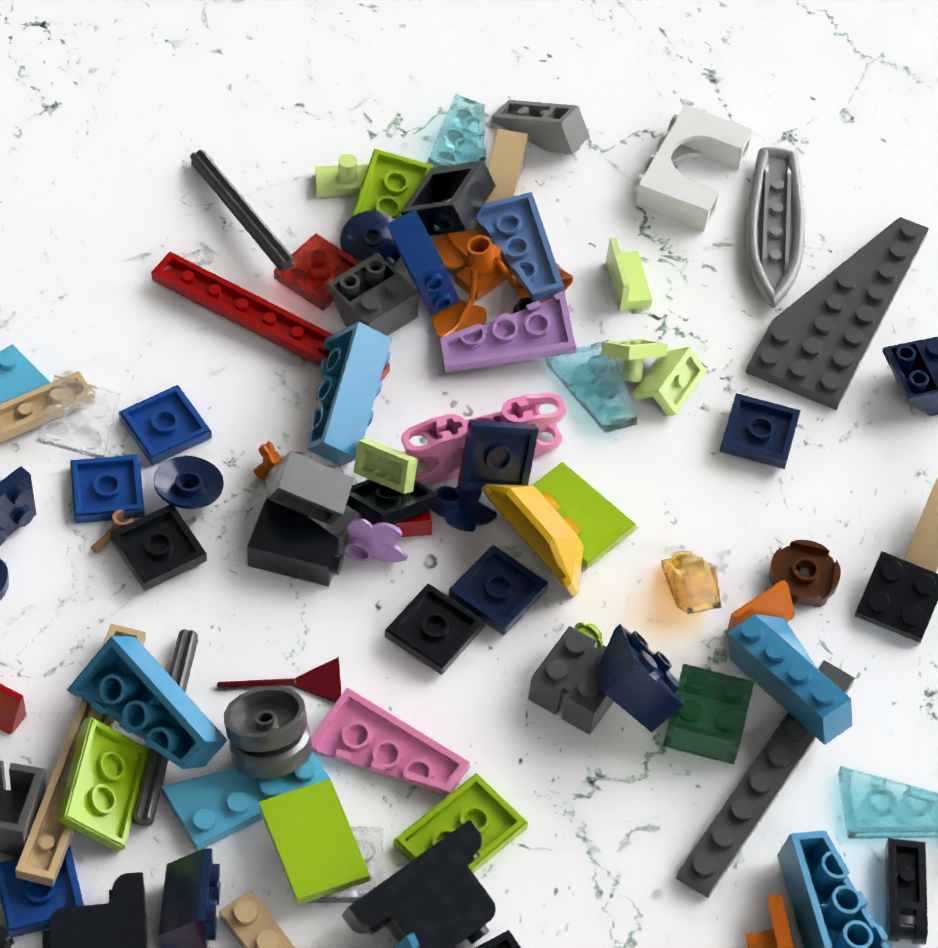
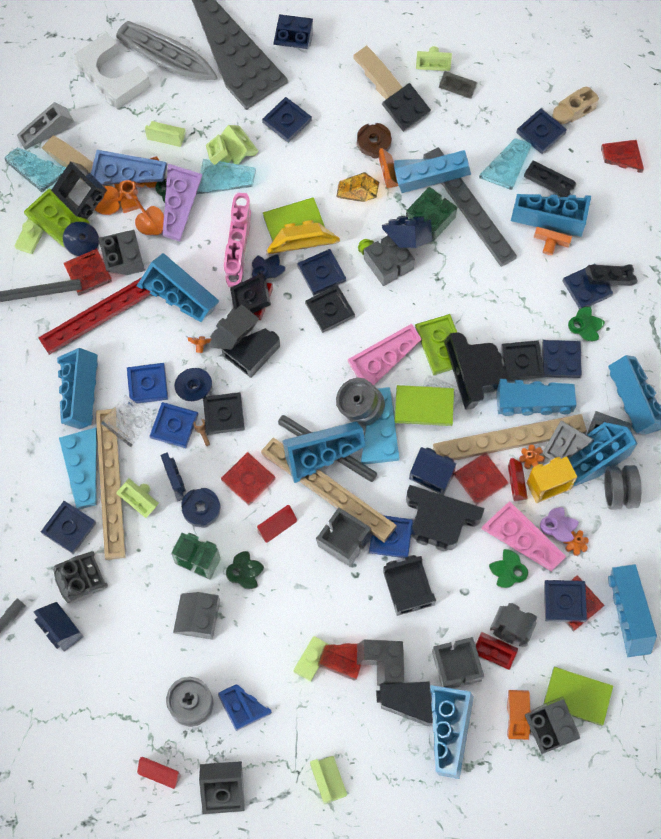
camera: 60 degrees left, 15 degrees up
lime tile [56,717,149,852] -> none
dark red piece [217,657,341,703] -> none
lavender plate [344,518,408,562] -> none
yellowish green tile [353,438,418,494] -> none
blue window [386,210,460,315] -> none
dark blue plate [458,420,539,491] -> none
none -> dark azure wedge [57,348,98,429]
none -> clear red plate [221,452,276,506]

